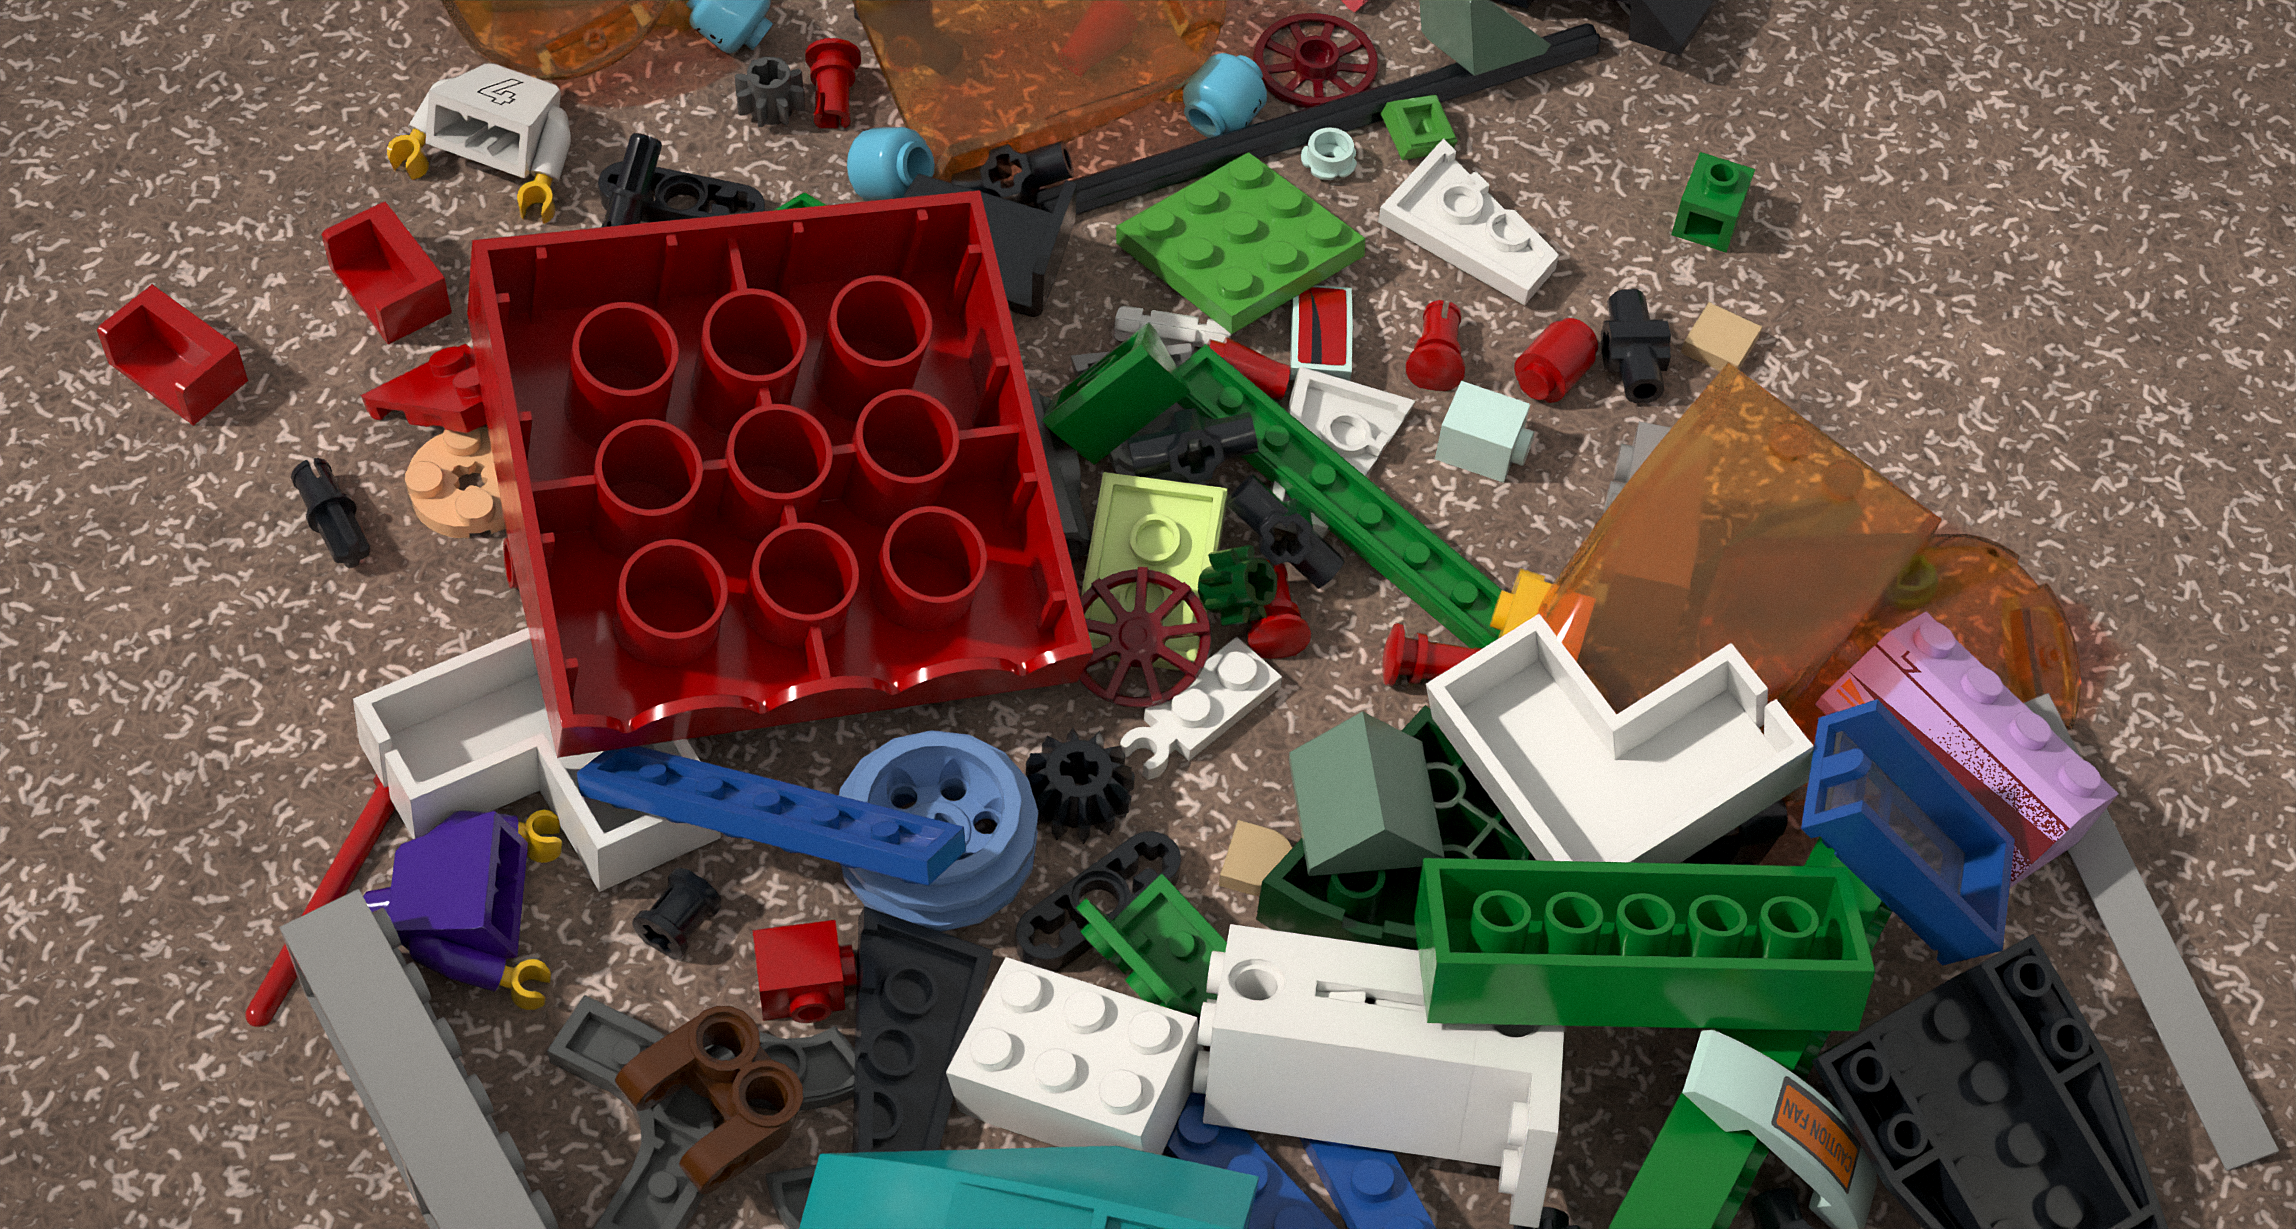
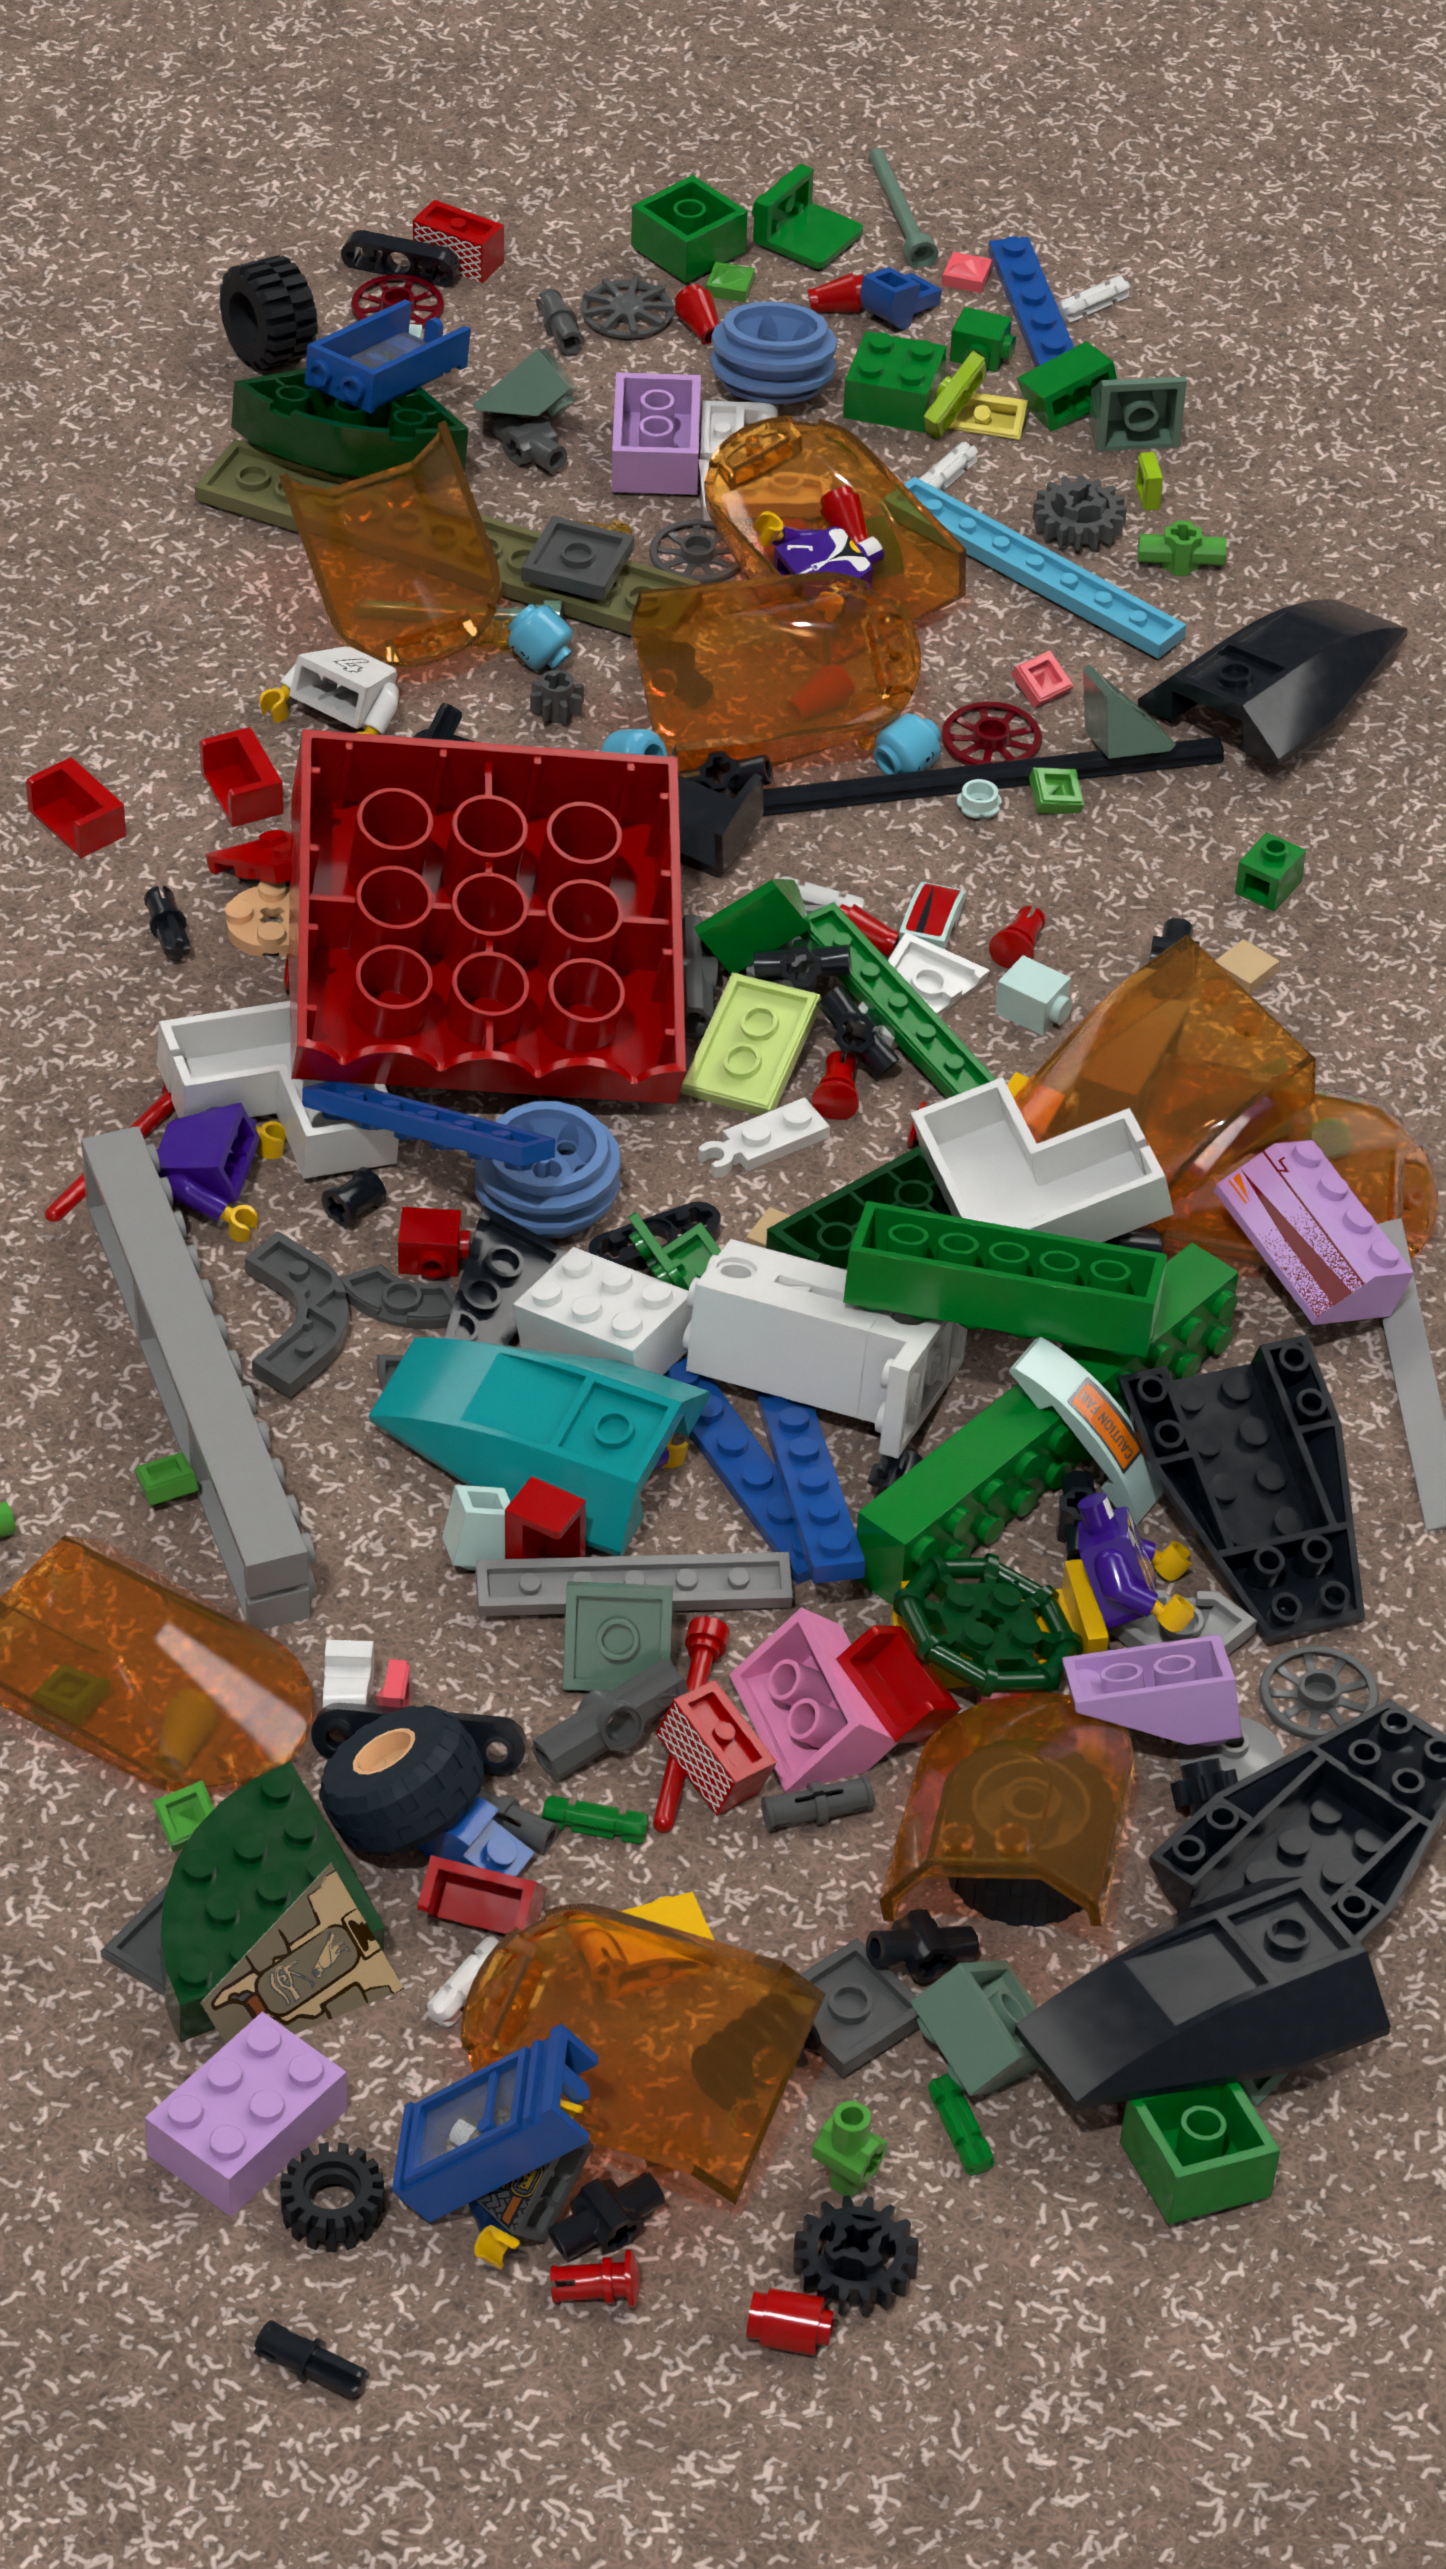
camera: 15 degrees right, 10 degrees down
reddish brown piece [615,1006,803,1194] -> none
red pin [805,38,861,129] -> none
black gear [1025,727,1135,844] -> none
dark red wheel [1079,567,1211,708] -> none
bright green plate [1116,152,1365,334] -> none
dark green gear [1198,545,1277,626] -> none
sand green slope [1288,711,1445,876] -> none
white wing [1378,138,1559,306] -> none
red brick [1514,318,1598,403] -> none
blue door [1801,699,2015,966] -> none

